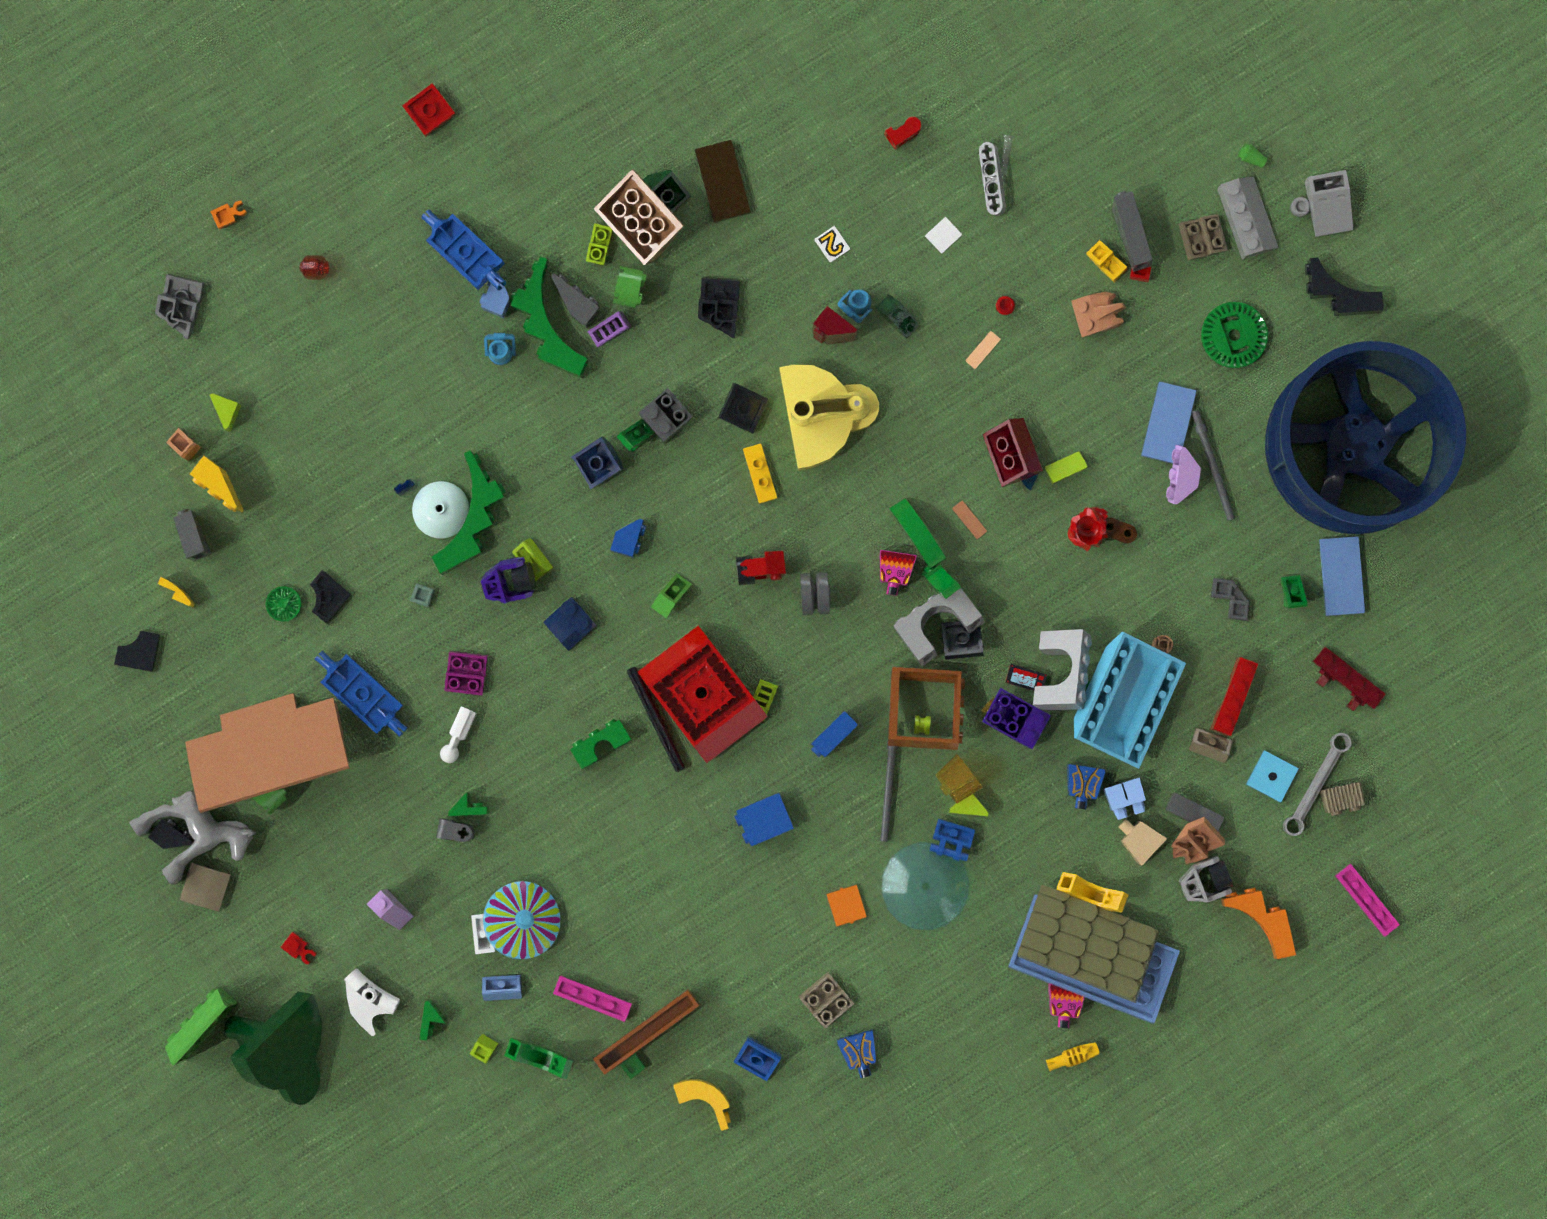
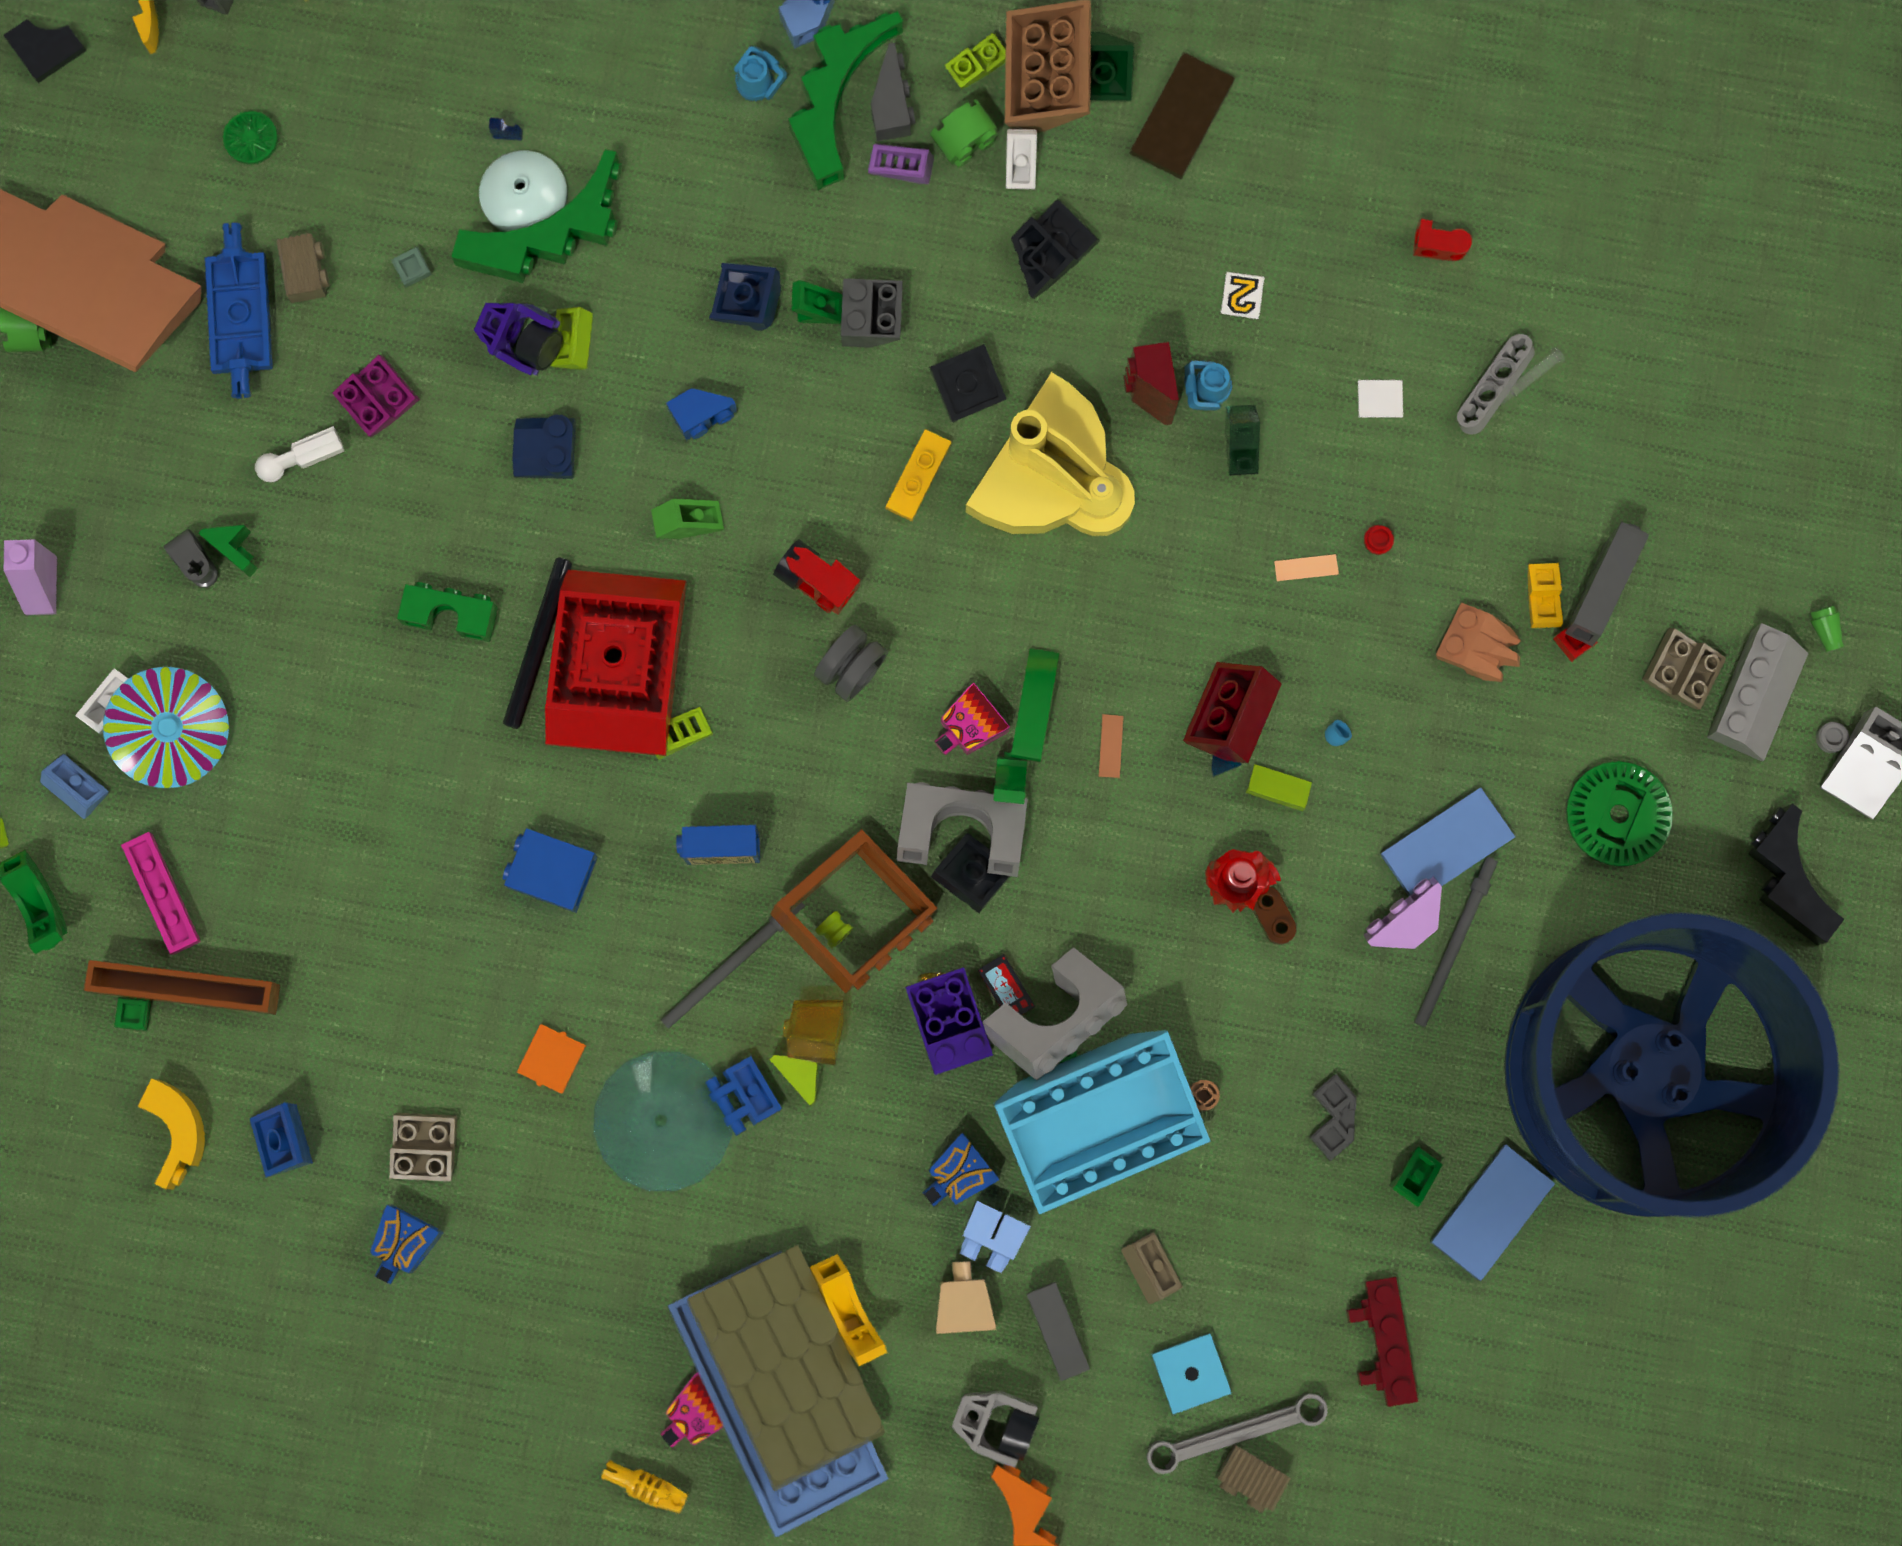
camera: 35 degrees right, 5 degrees down
black tile [310,570,352,624] -> none
nougat plate [1171,817,1225,864] -> none
red arch [1210,657,1258,736] -> none
none -> dark tan brick [276,233,330,303]
none -> white slope [1006,129,1037,189]
none -> dark azure hinge [1325,720,1352,746]

